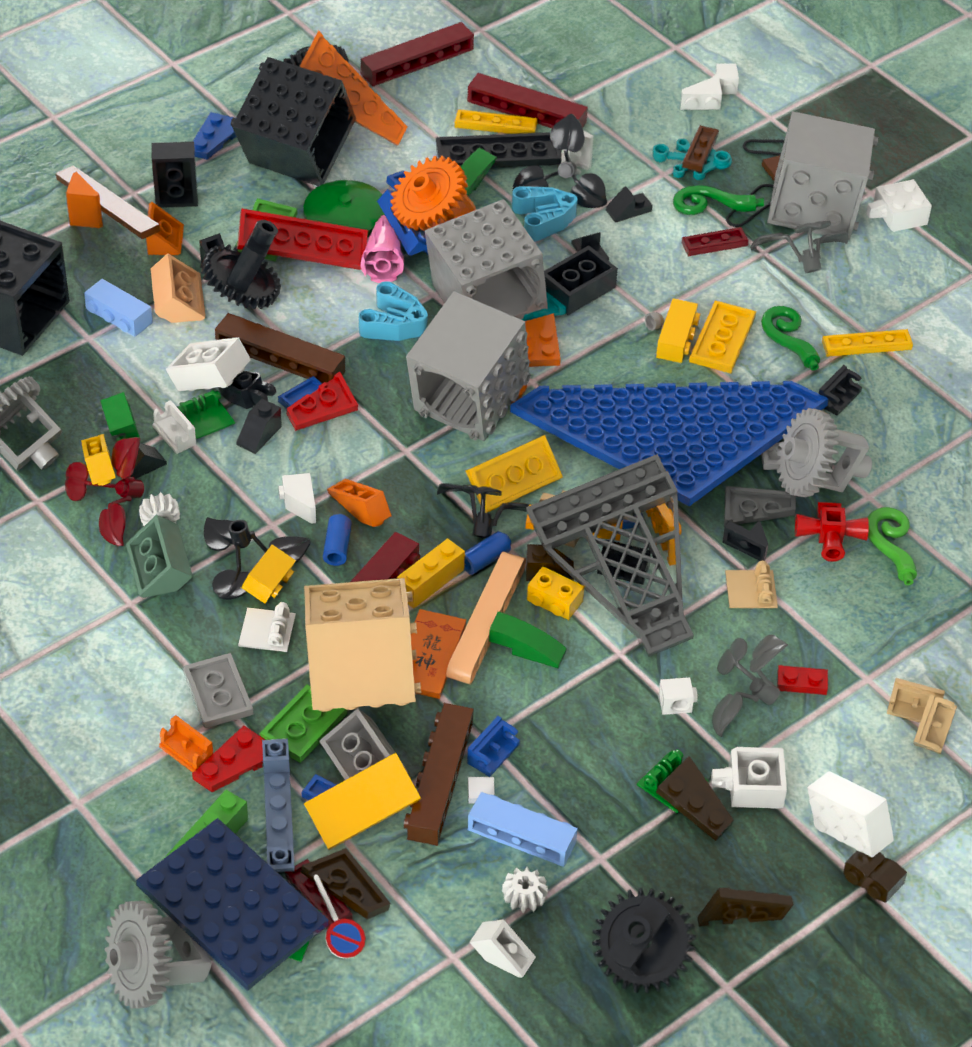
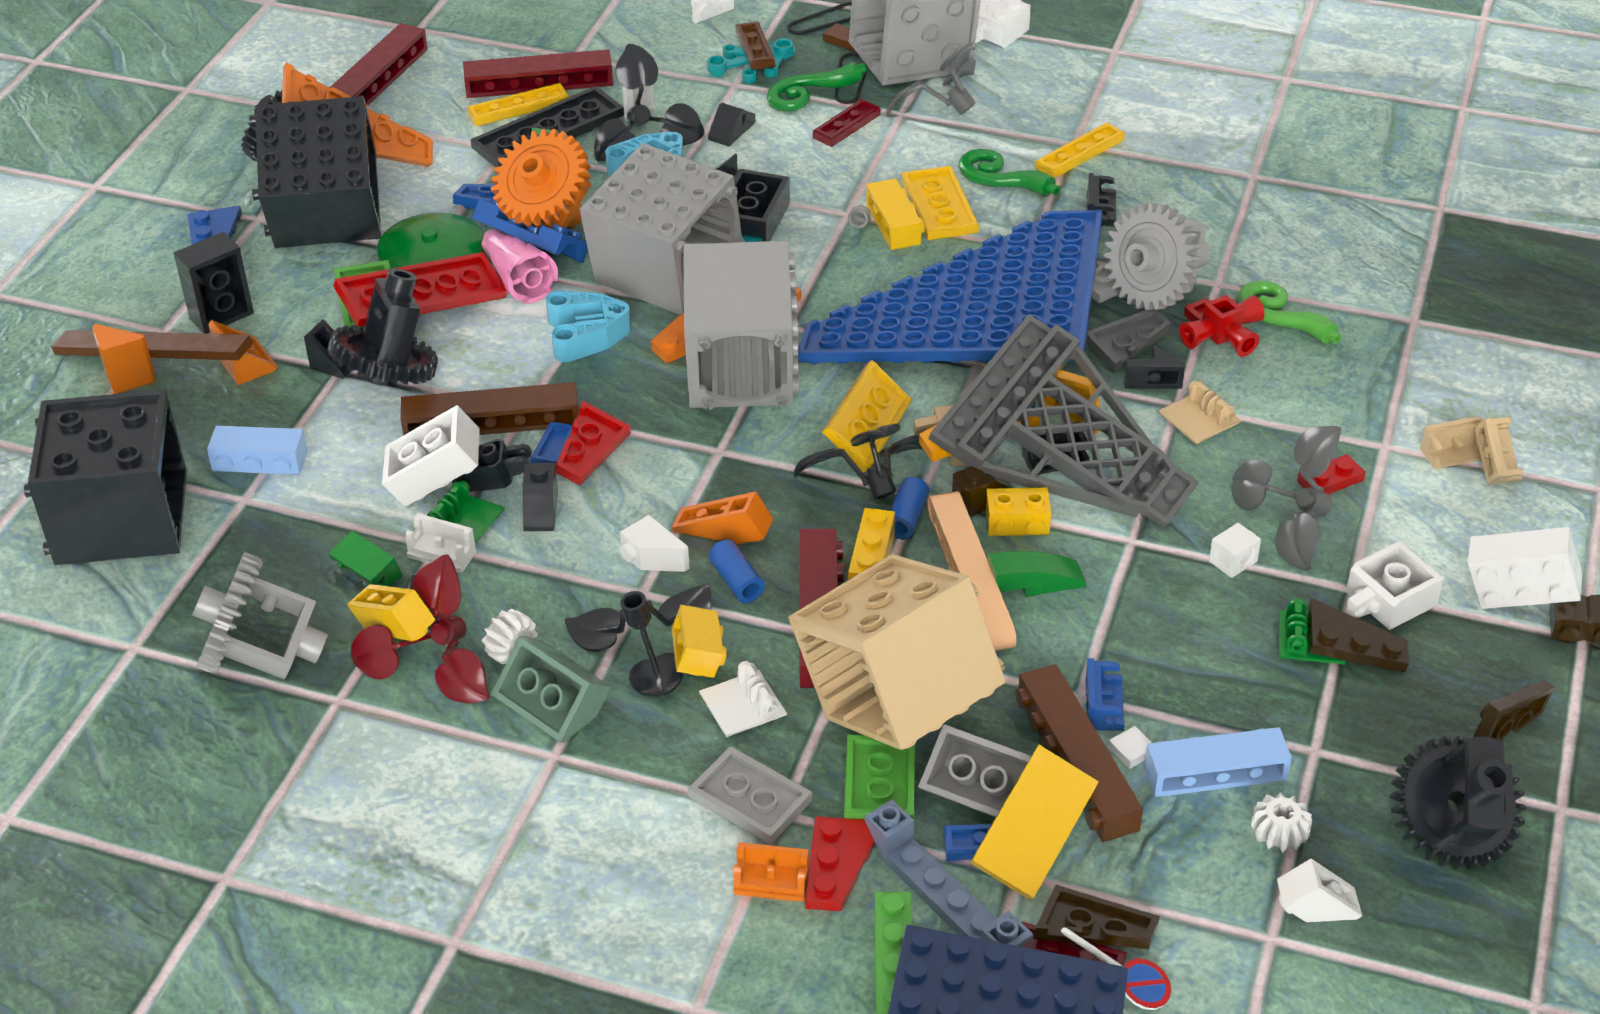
camera: 30 degrees left, 5 degrees down
light nougat slope [151,254,206,323] -> none

